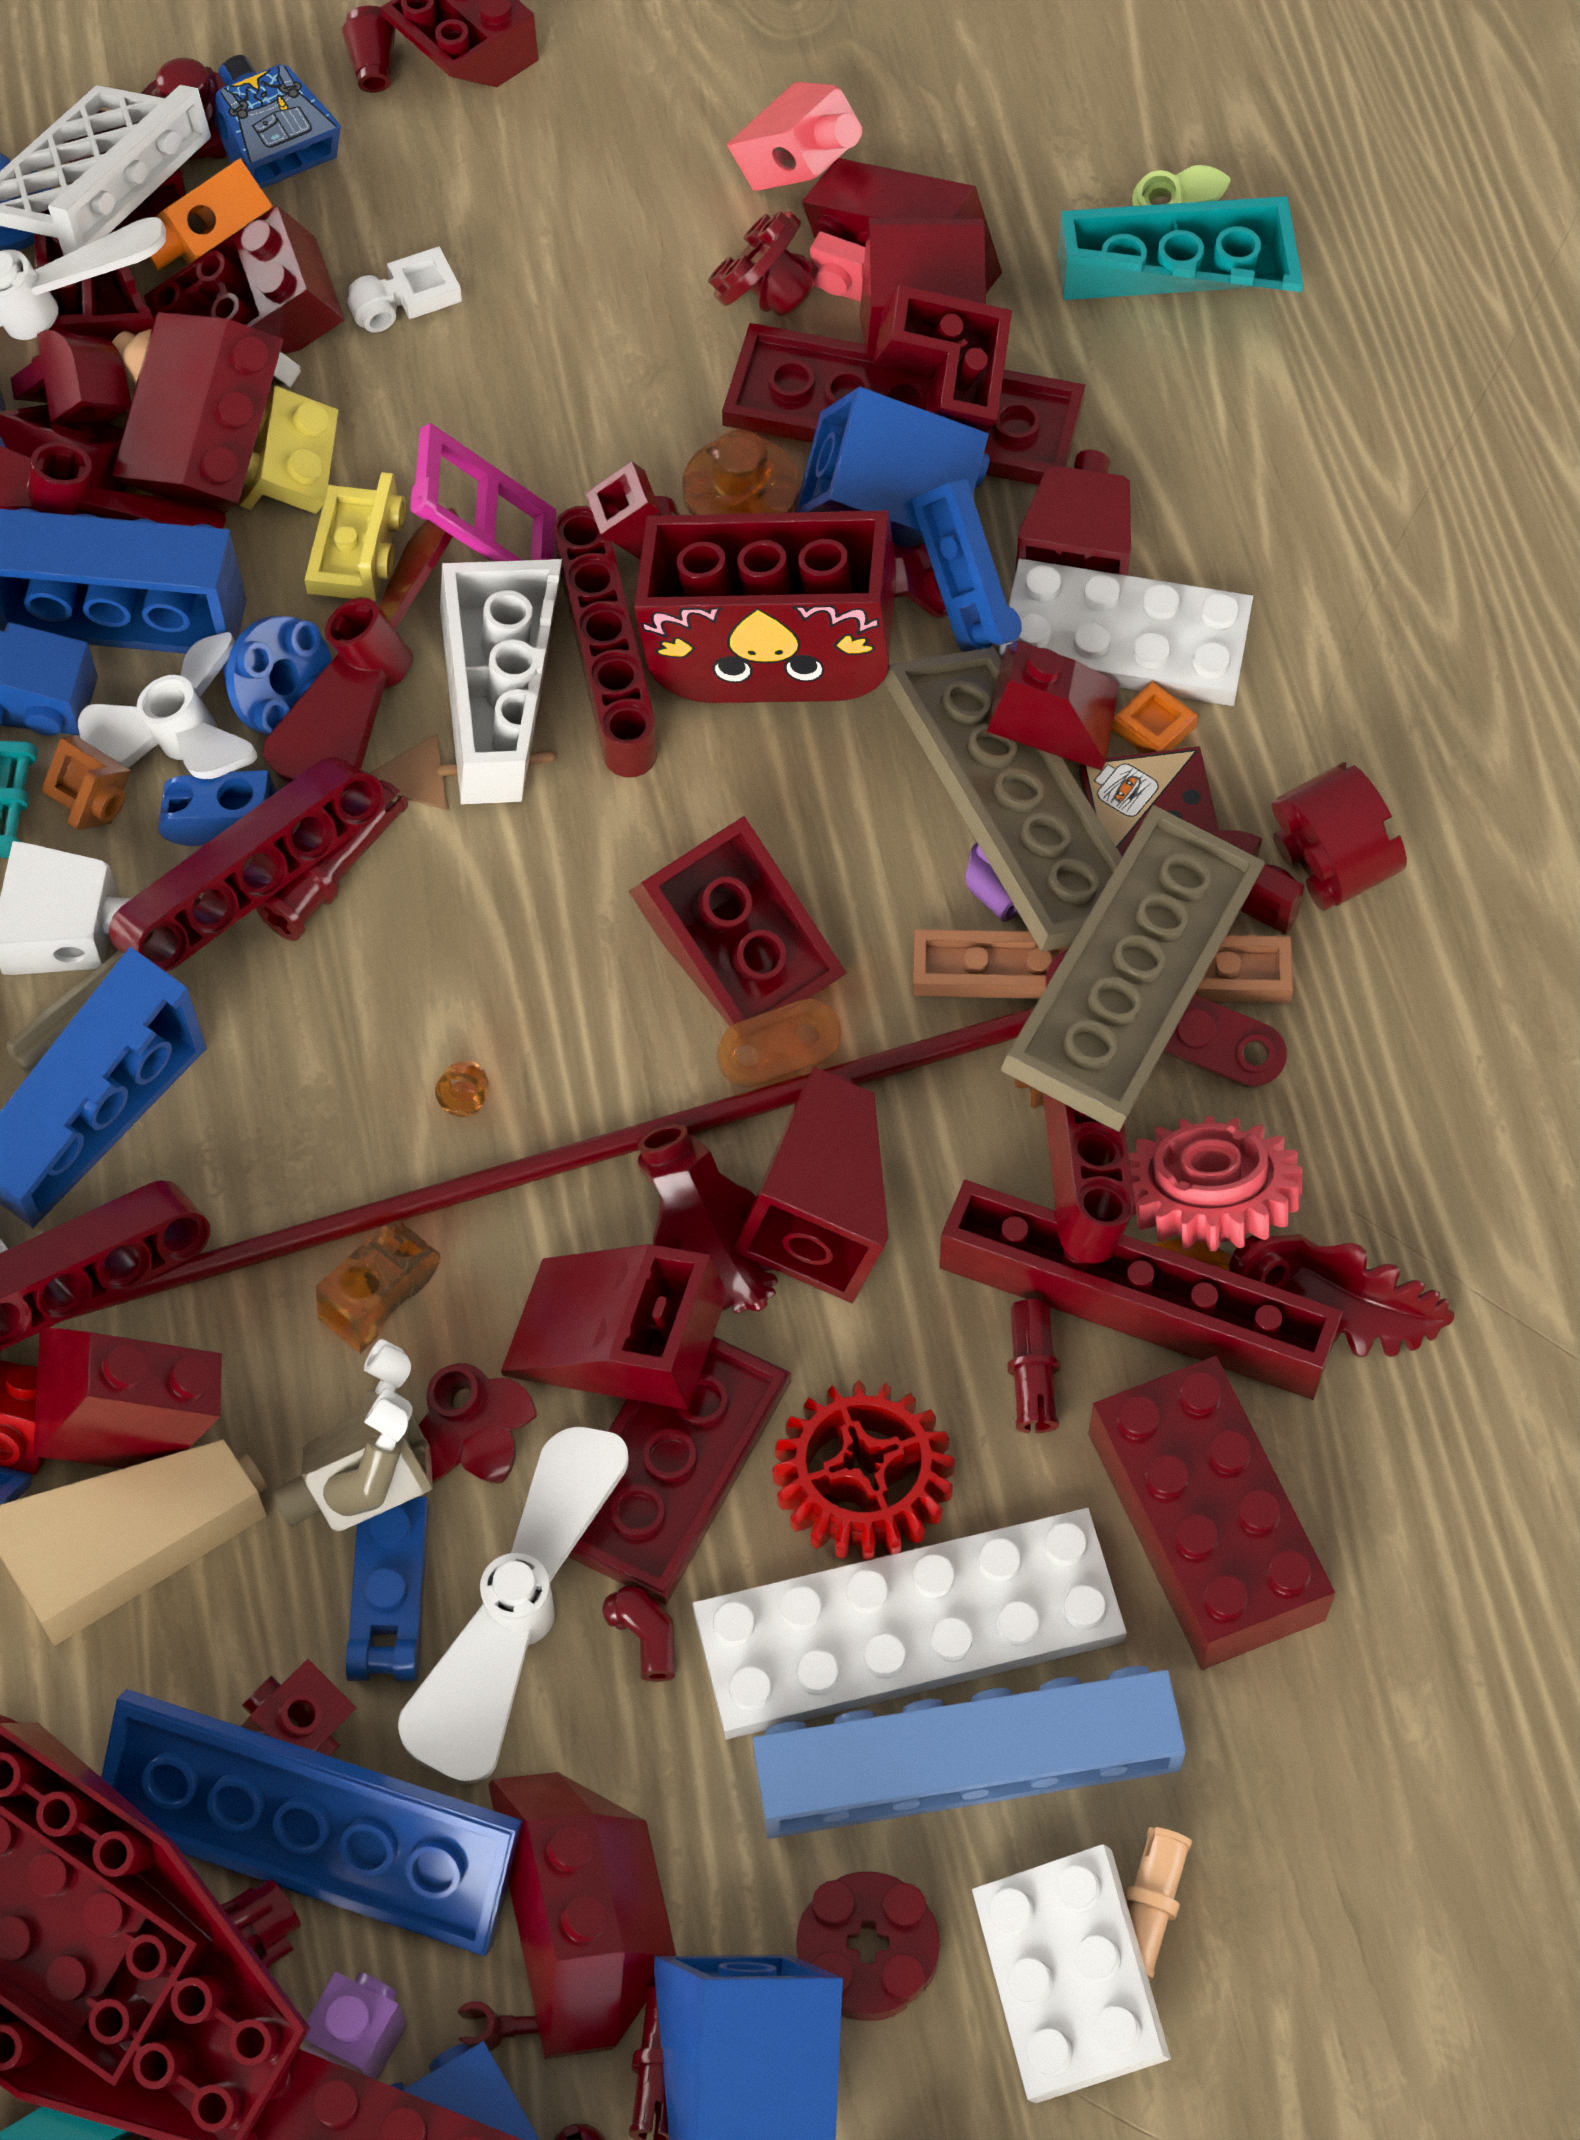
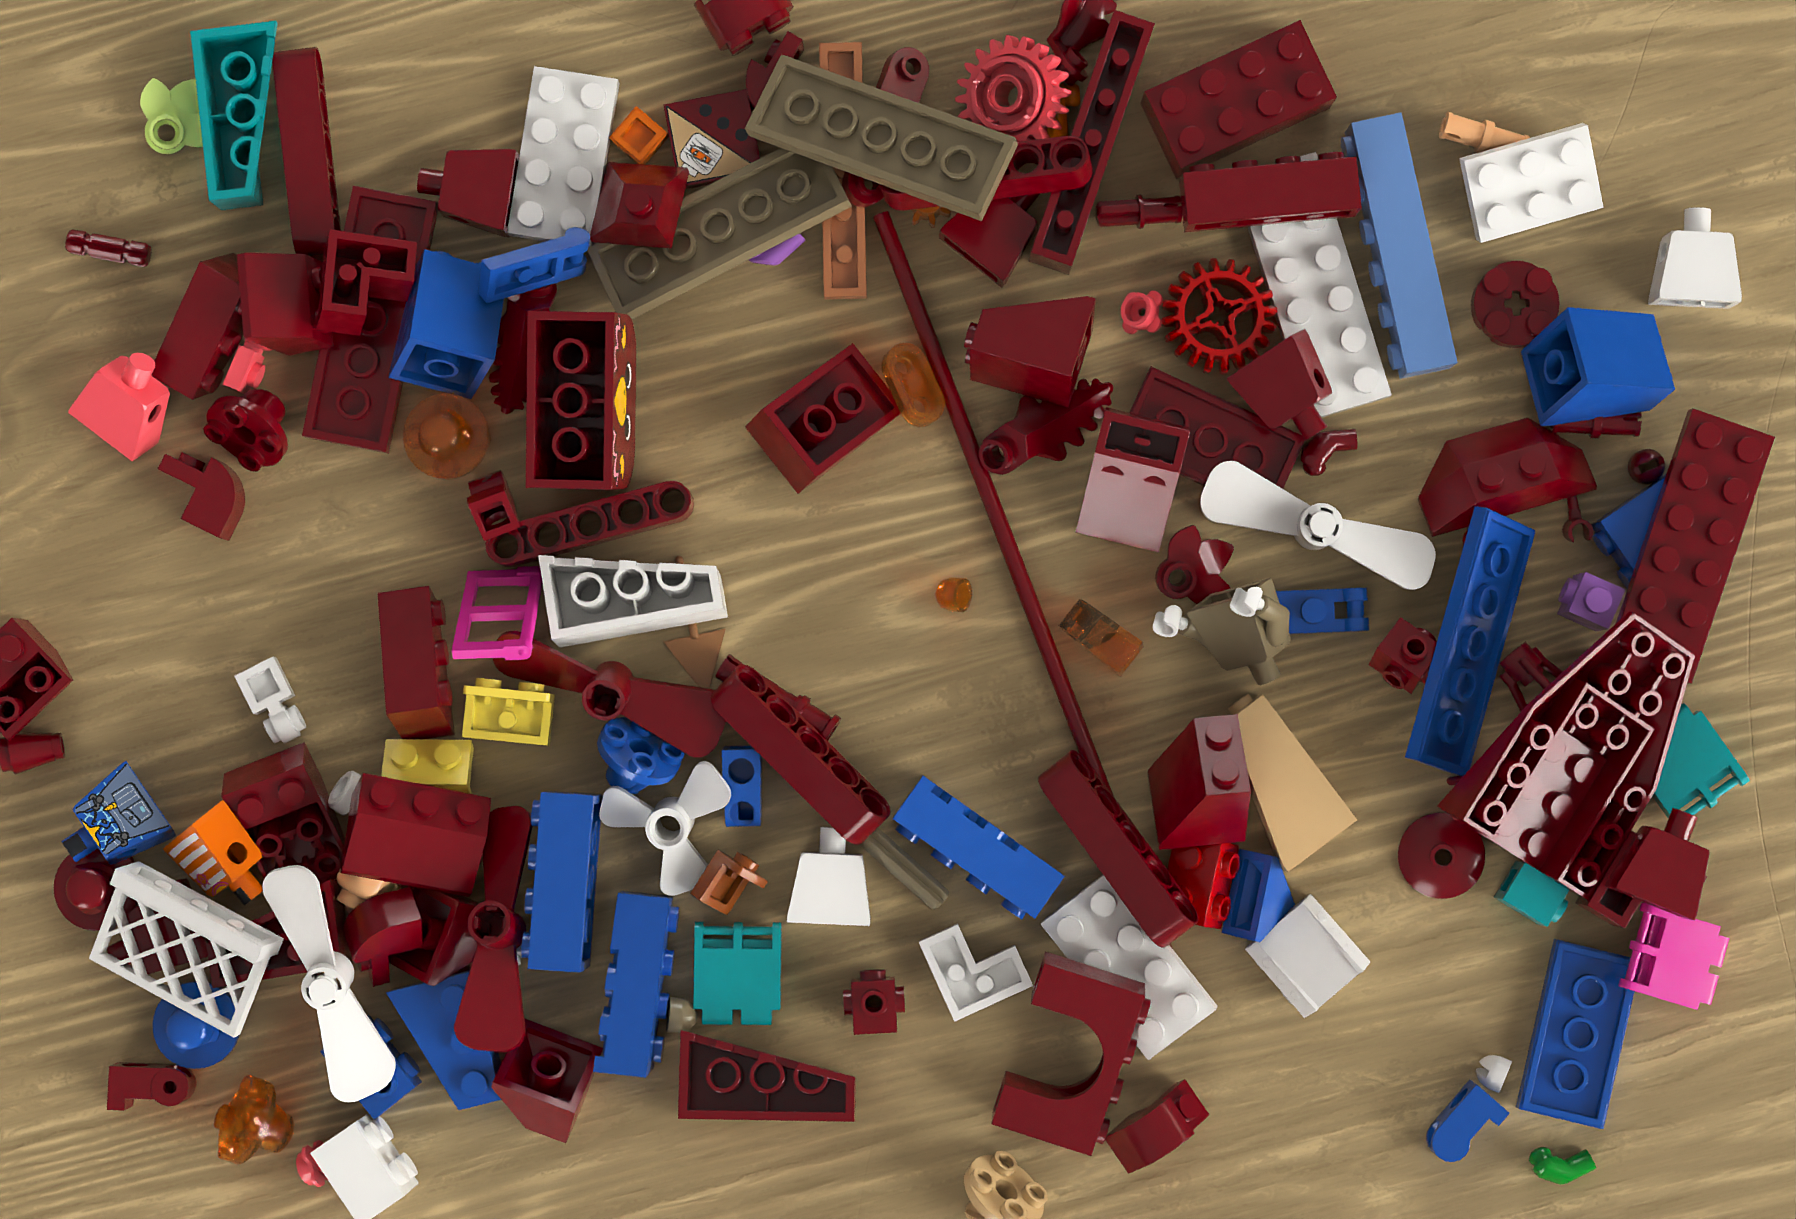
camera: 90 degrees left, 25 degrees up
none -> dark red axle [65,229,152,267]
none -> dark red brick [158,452,245,541]
none -> dark red beam [272,47,341,256]
none -> dark red wedge [378,586,455,739]
none -> dark red torso [939,194,1040,288]
none -> coral plate [1121,291,1163,334]
none -> dark red brick [1179,152,1362,232]
none -> dark red torso [1226,329,1332,441]

